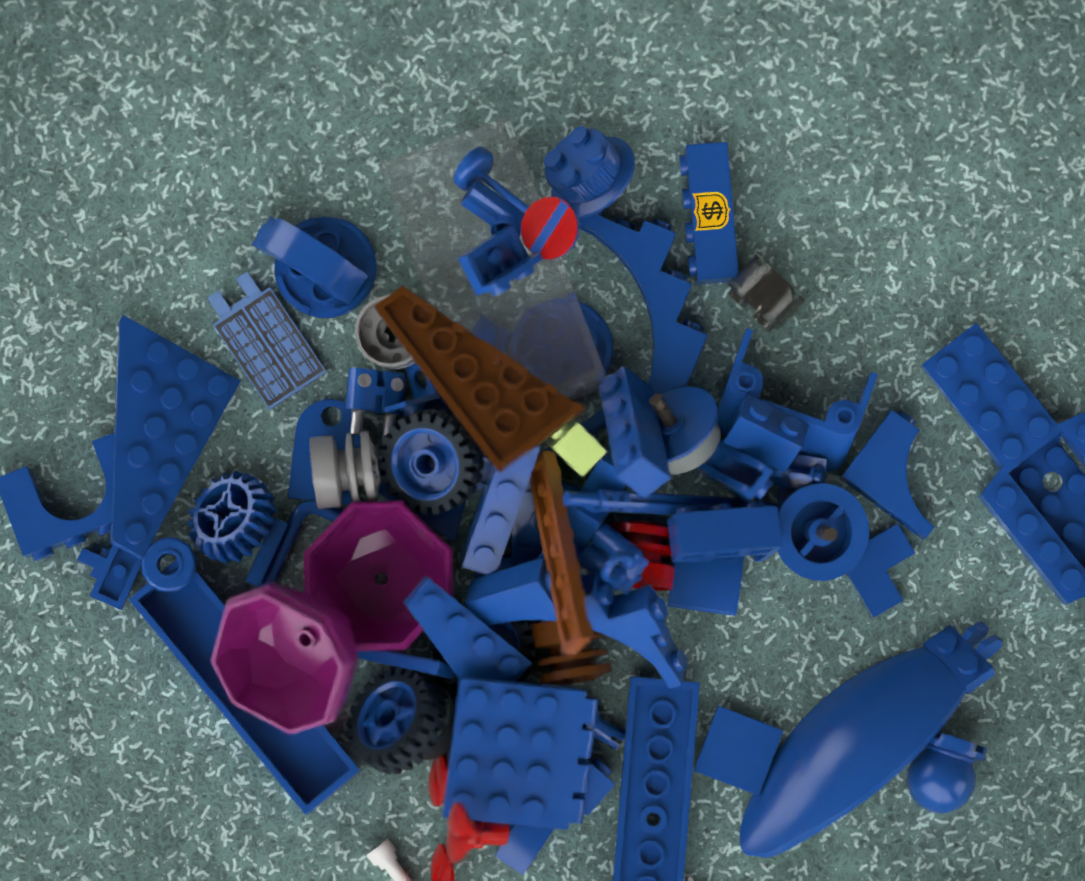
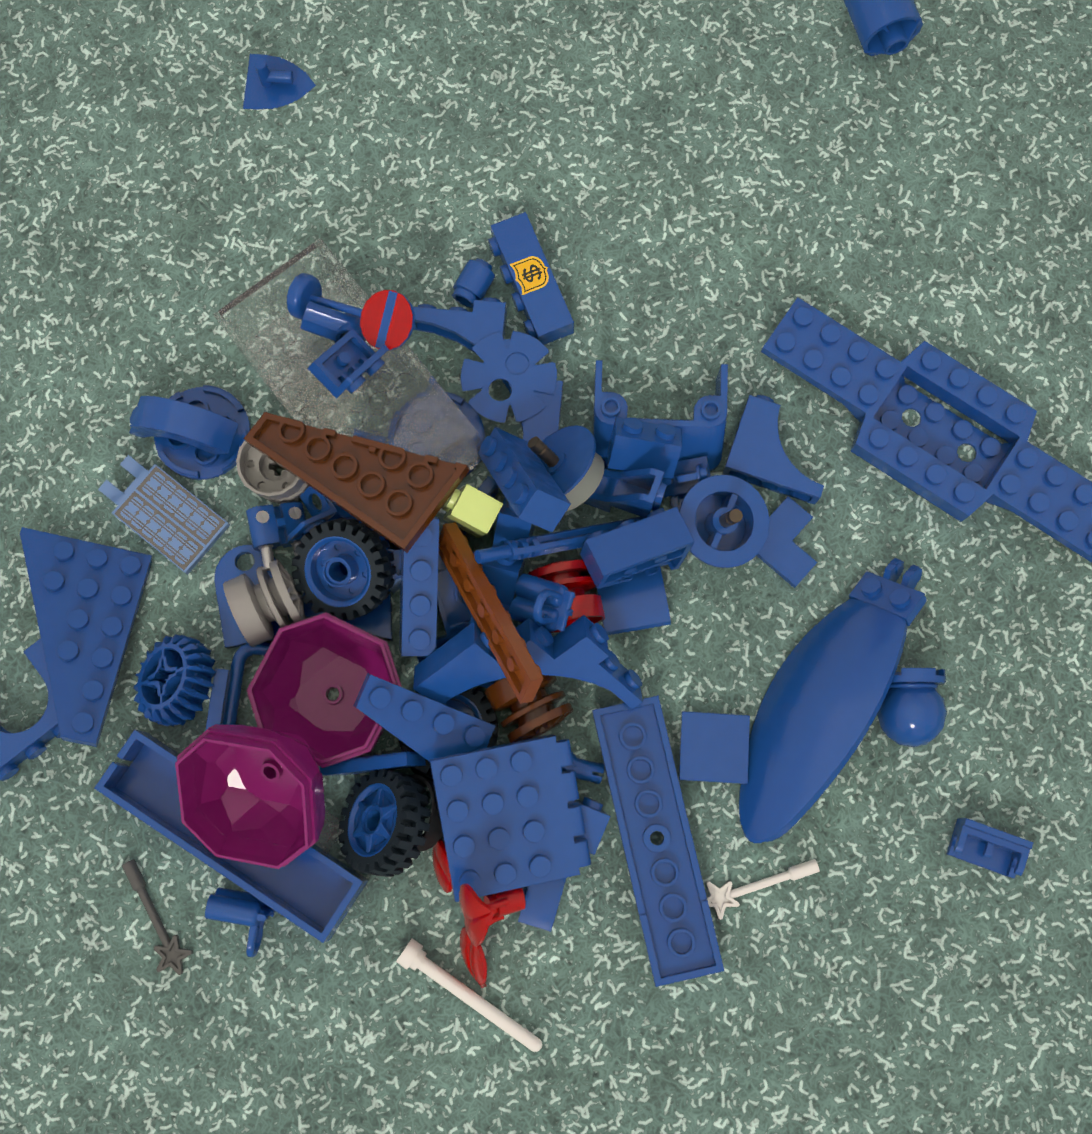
camera: 15 degrees left, 5 degrees down
blue hinge [77,545,142,610] -> none
blue piece [141,537,197,592] -> none
blue piece [543,126,635,218] -> none
clear smoke brick [727,254,806,333] -> none
none -> dark grey piece [122,859,193,975]
none -> blue piece [205,887,275,957]
none -> blue brick [452,258,495,308]
none -> blue piece [461,331,557,423]

